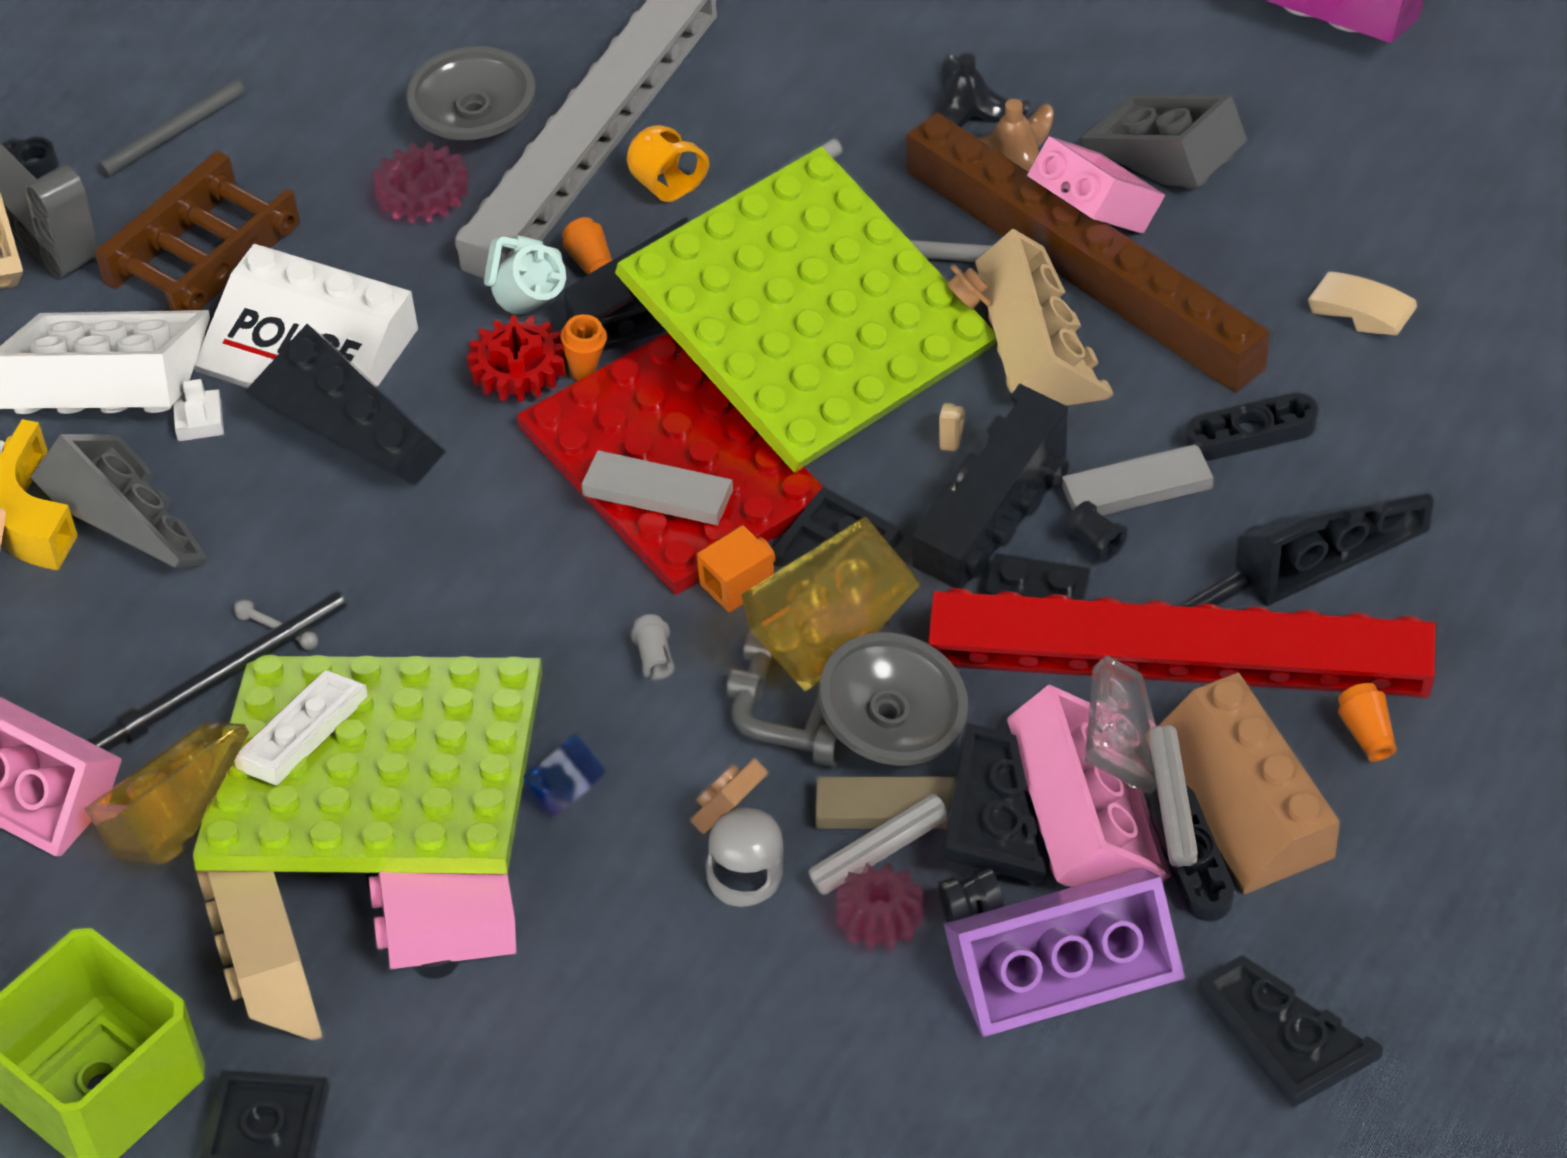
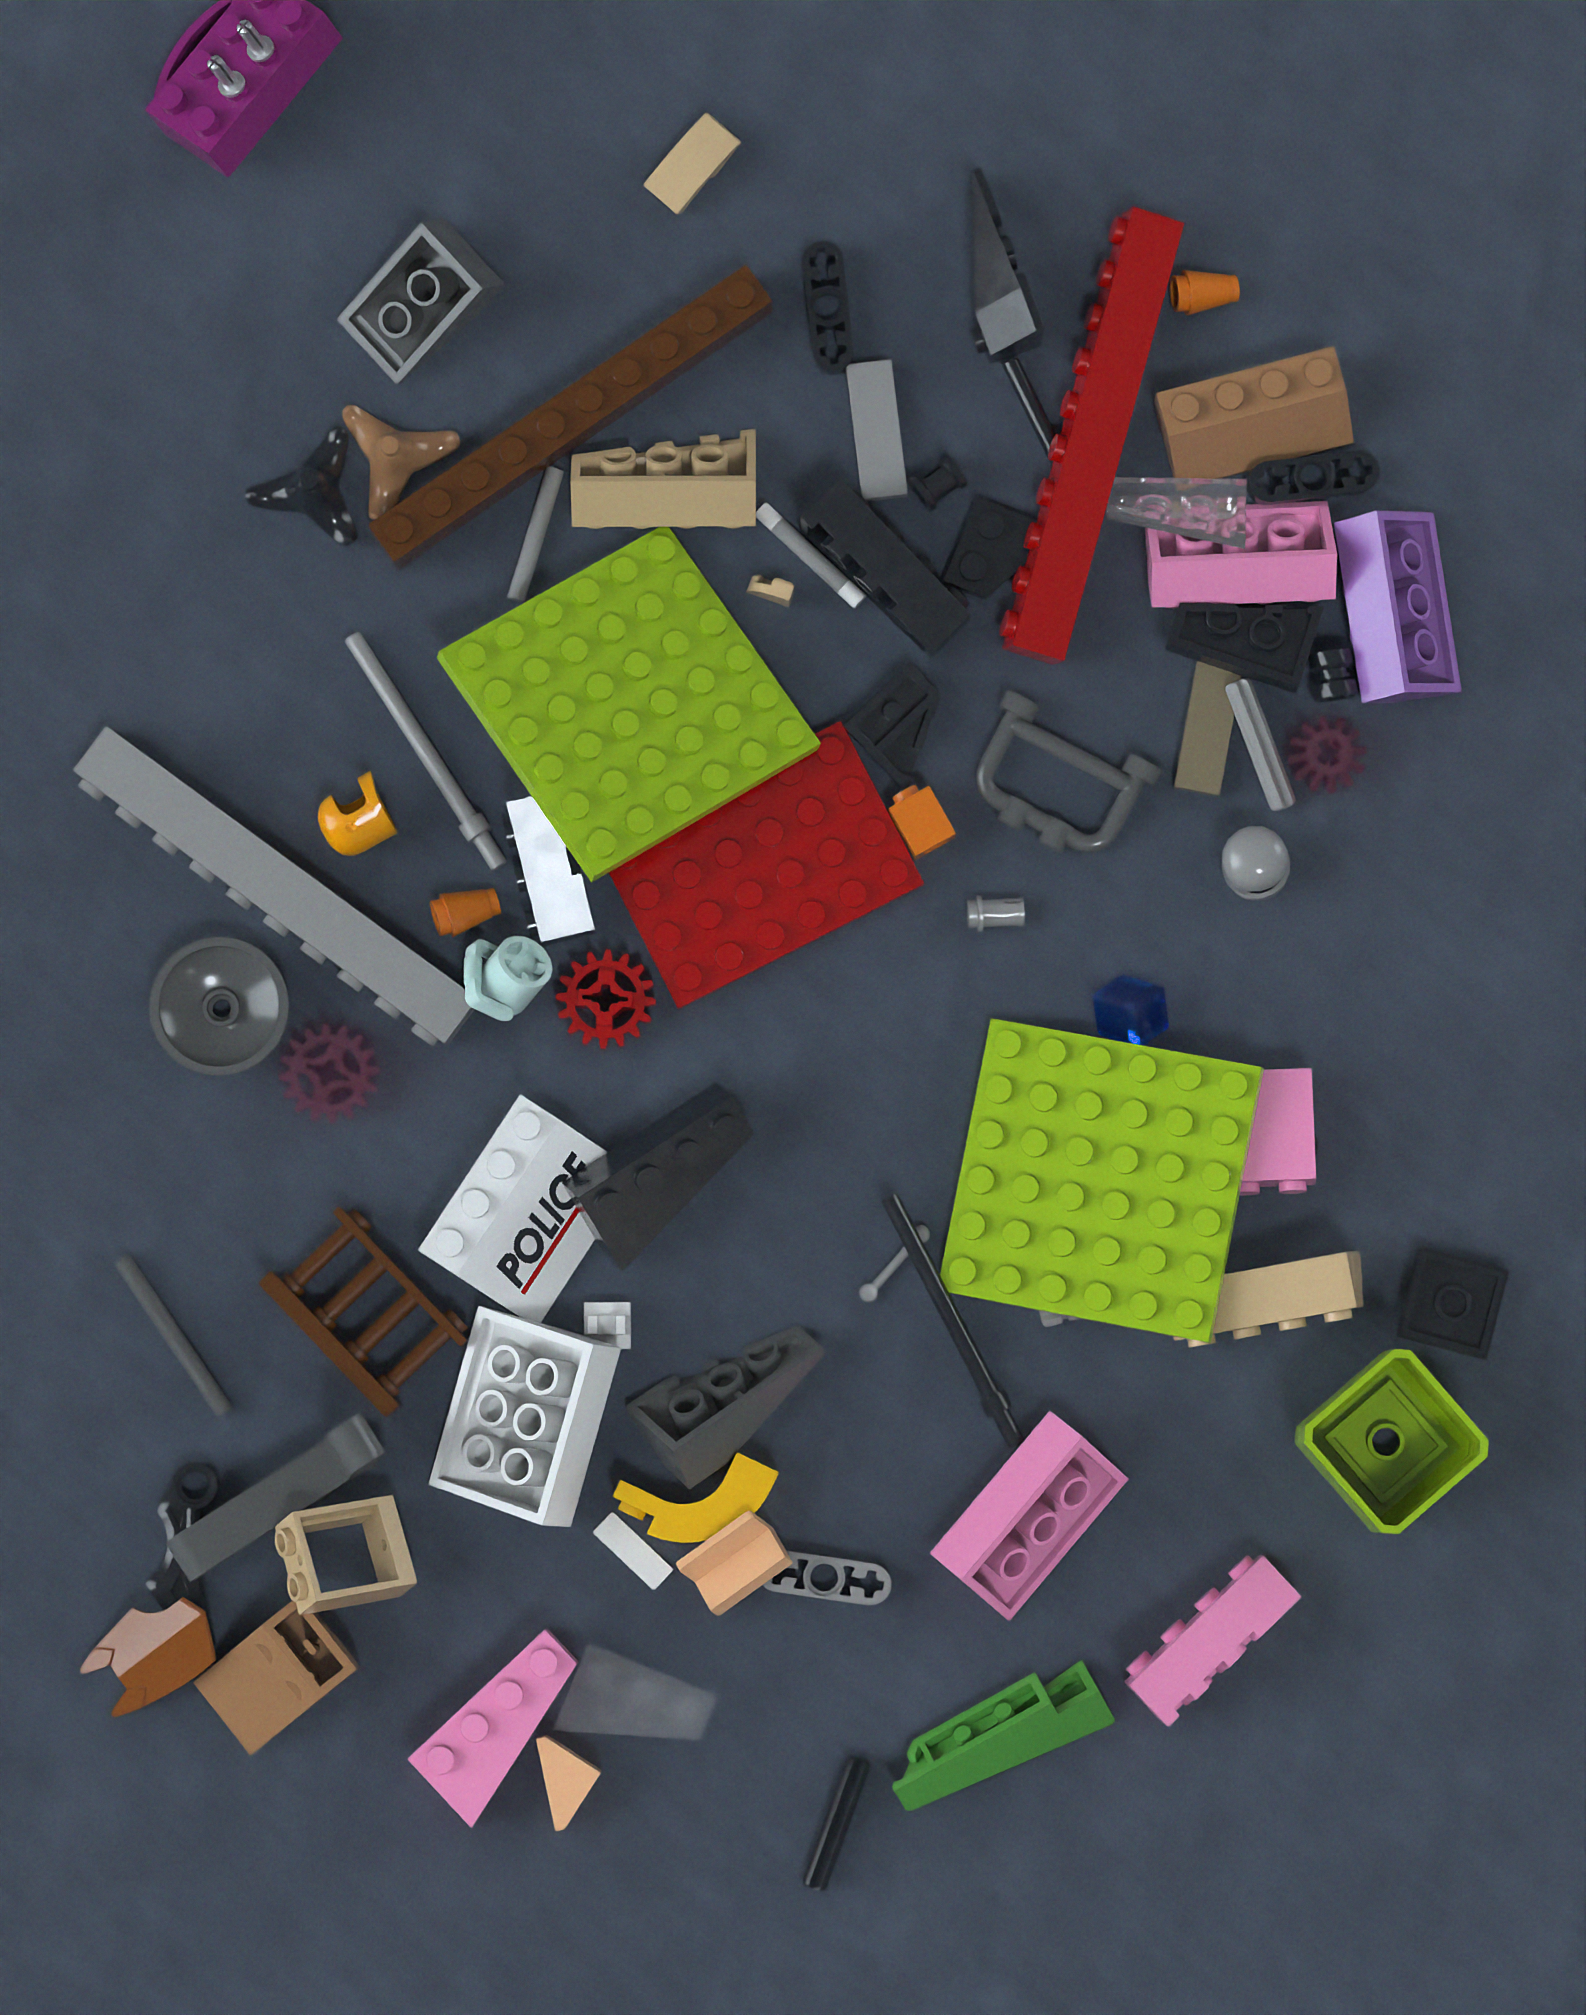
camera: 85 degrees left, 35 degrees up
clear yellow slope [84,723,249,865] -> none
white tile [234,670,367,786] -> none
orange cone [561,314,607,381] -> none
light grey tile [581,450,733,525] -> none
medium nougat plate [690,758,769,835] -> none
clear yellow slope [741,516,920,692] -> none
dark grey dish [818,632,968,766] -> none
medium nougat plate [947,264,992,310] -> none
bright pink window [1027,136,1165,234] -> none
light grey axle [1149,725,1198,867] -> none
black wing [1197,955,1383,1108] -> none

